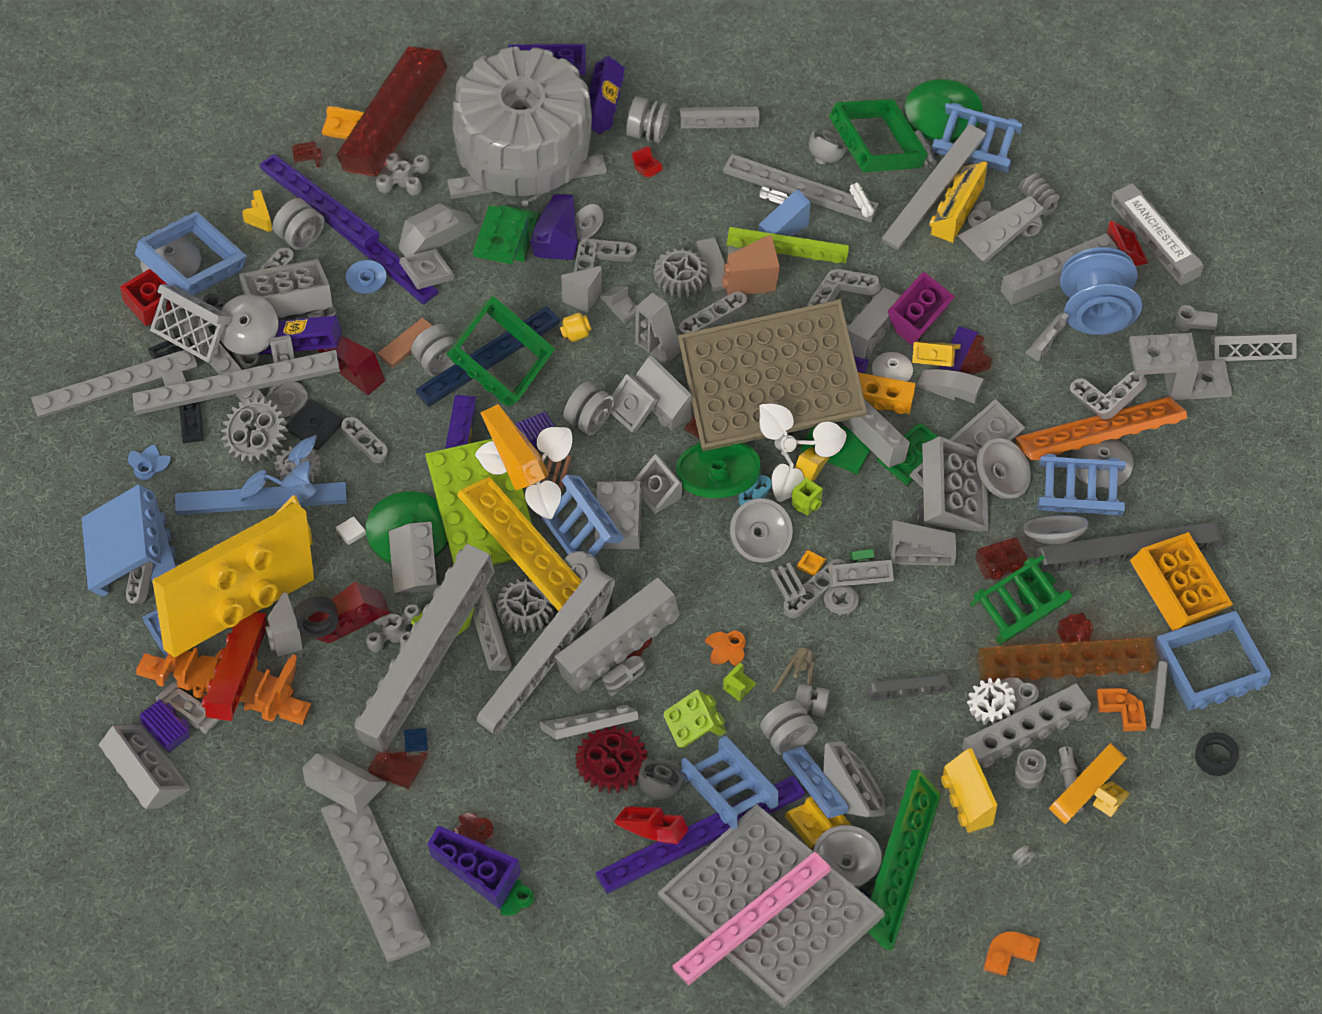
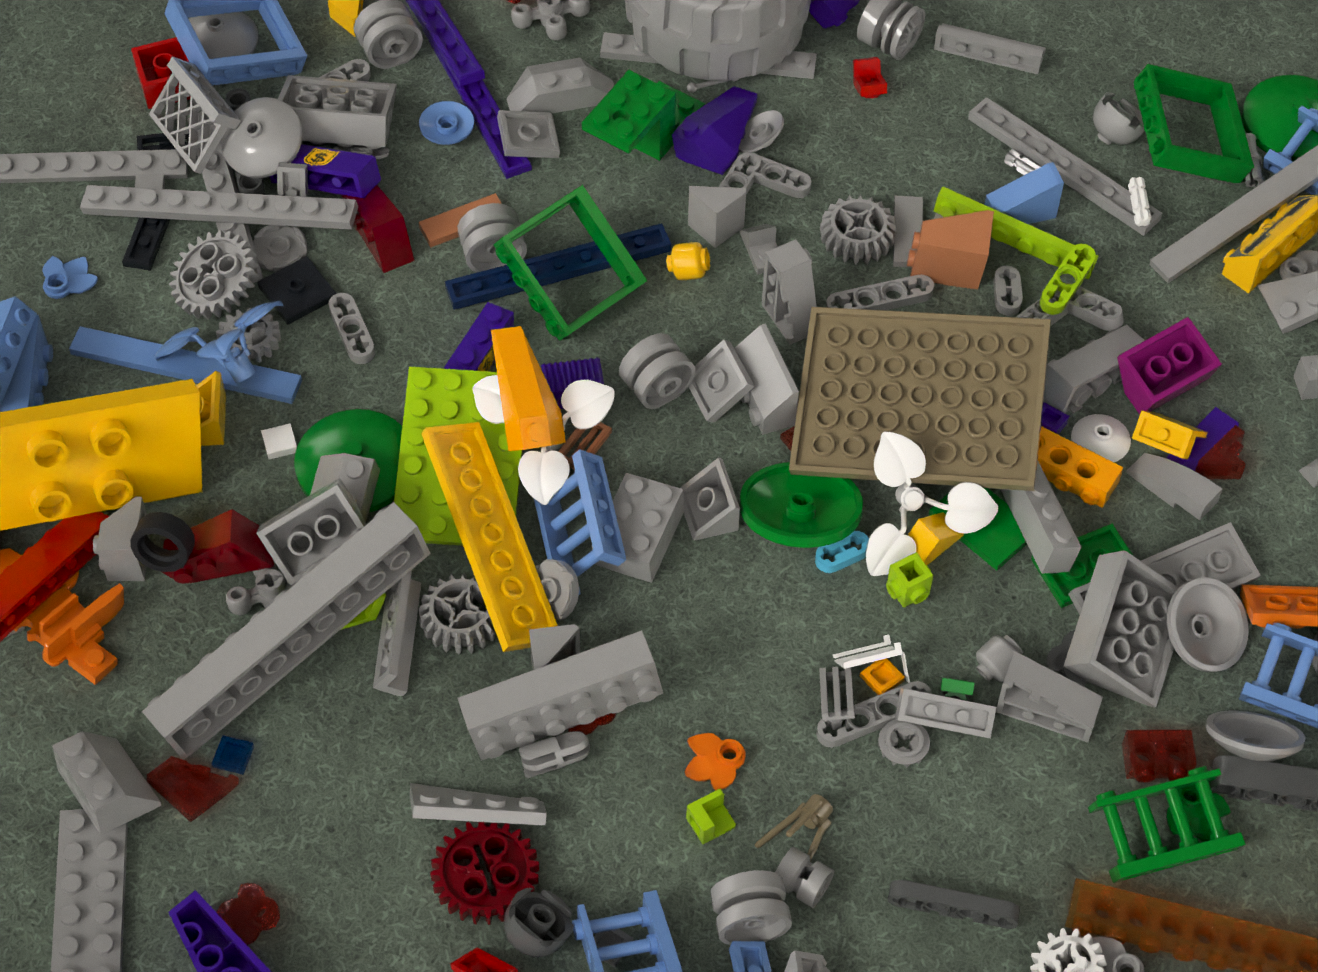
camera: 20 degrees right, 0 degrees up
light grey beam [477,568,615,735] -> none
lime bracket [663,689,727,748] -> none
light grey dish [730,498,793,563] -> none
clear red brick [1057,612,1093,649] -> none
none -> light grey slope [256,477,366,586]
none -> white piece [833,634,910,683]
none -> light grey head [976,635,1023,682]
none -> light grey beam [993,265,1023,316]
none -> lime beam [1040,244,1096,315]

